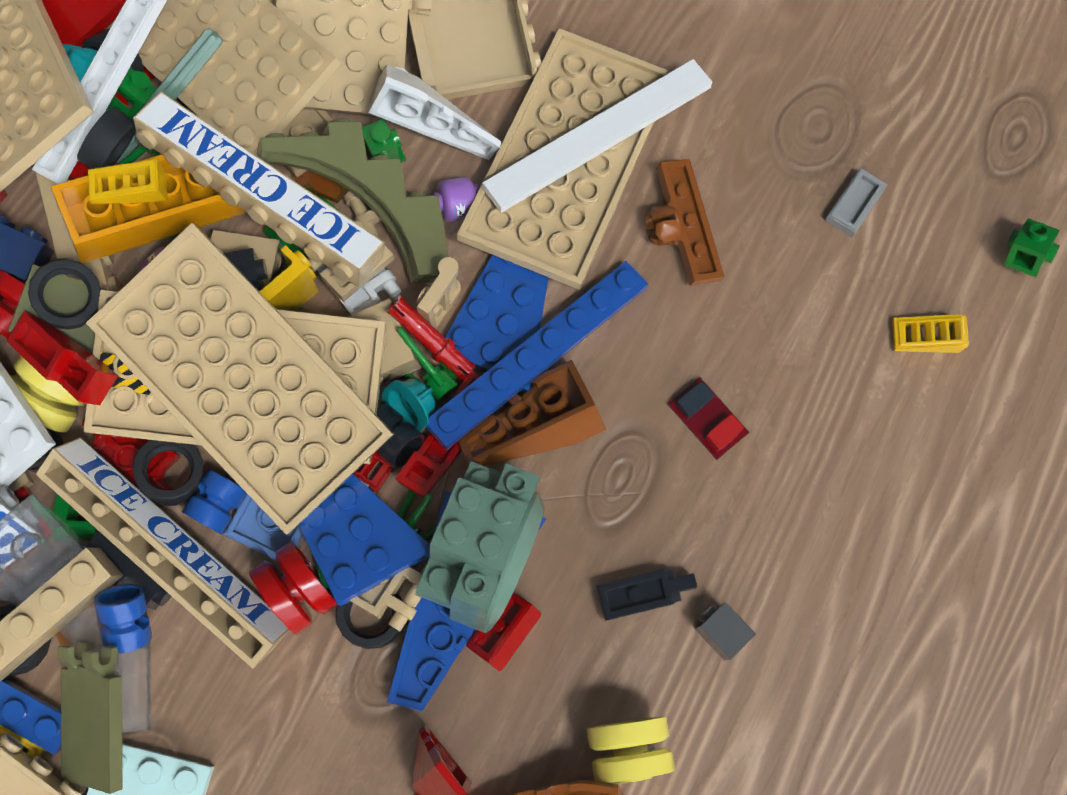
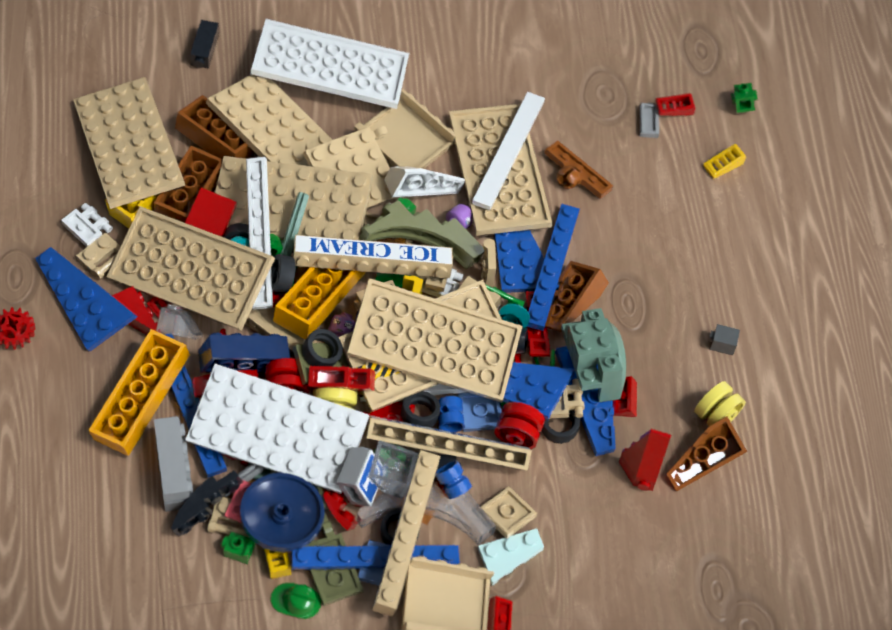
camera: 35 degrees left, 15 degrees down
olive tile [58,640,123,794] -> none
yellow slope [88,159,168,204] -> none
red pin [386,295,475,380] -> none
black hinge [596,569,698,621] -> none
piece [667,377,750,460] -> none
none -> tan plate [478,486,537,539]
none -> red slope [655,93,696,116]

